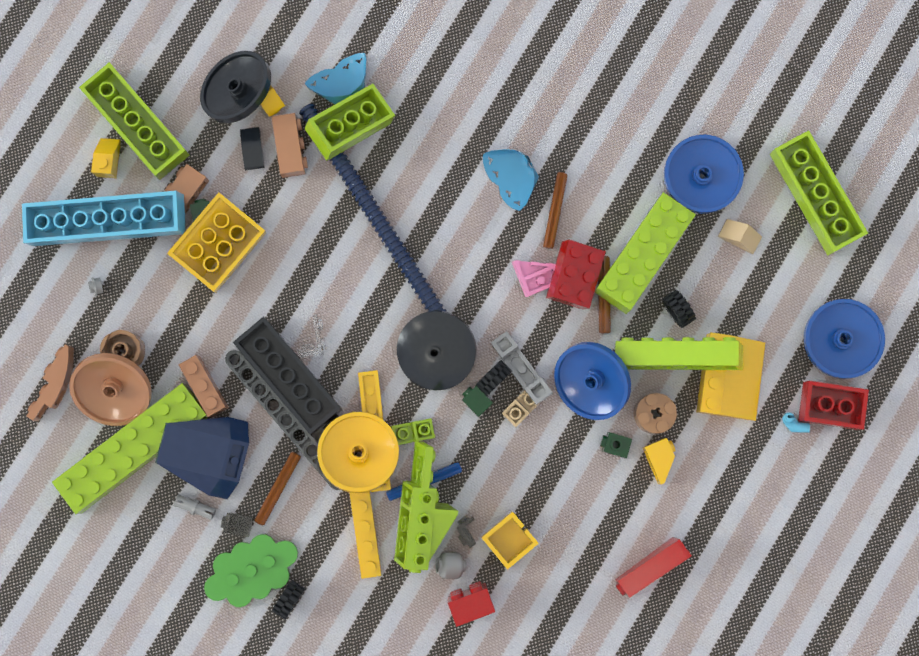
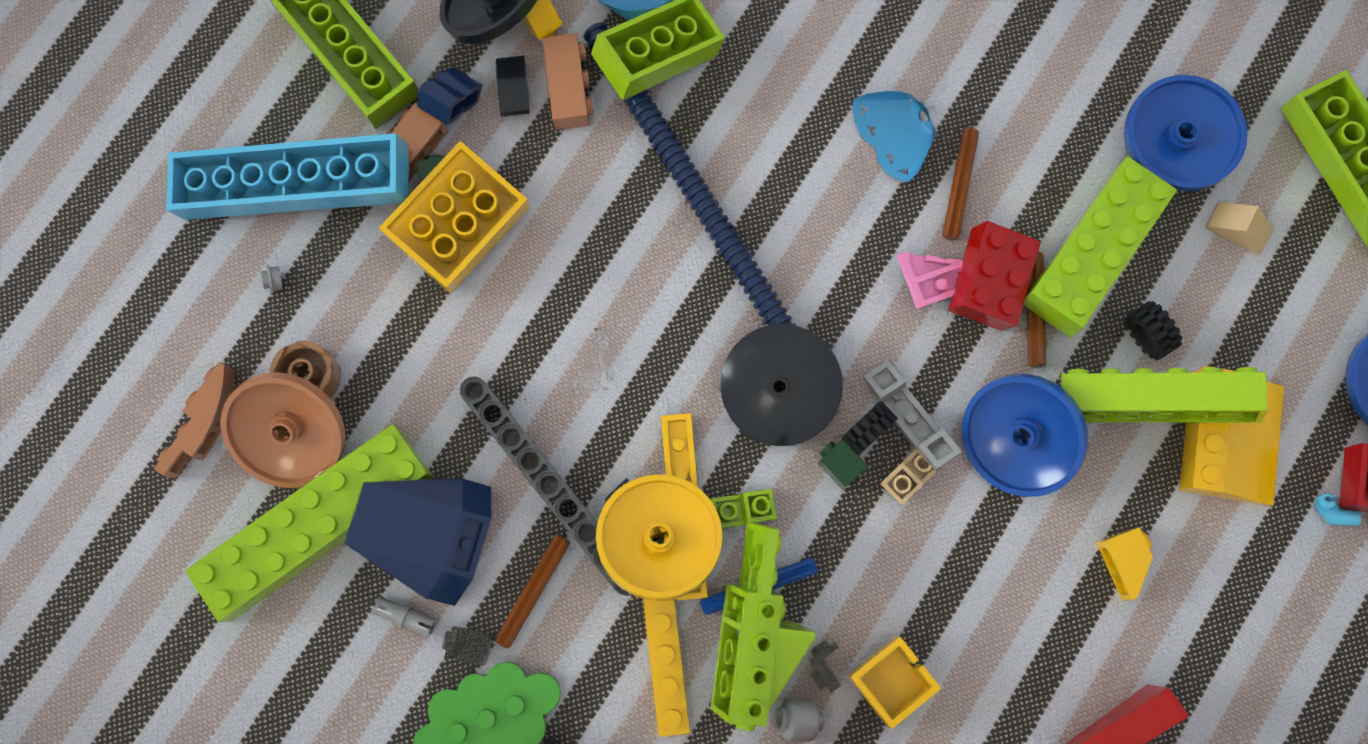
camera: 10 degrees right, 5 degrees down
yellow slope [91,138,121,179] -> none
nougat brick [179,355,229,418] -> none
black brick [233,316,343,435] -> none
dark green brick [600,432,632,458] -> none
medium nougat brick [633,393,677,434] -> none
none -> dark blue brick [417,67,483,125]

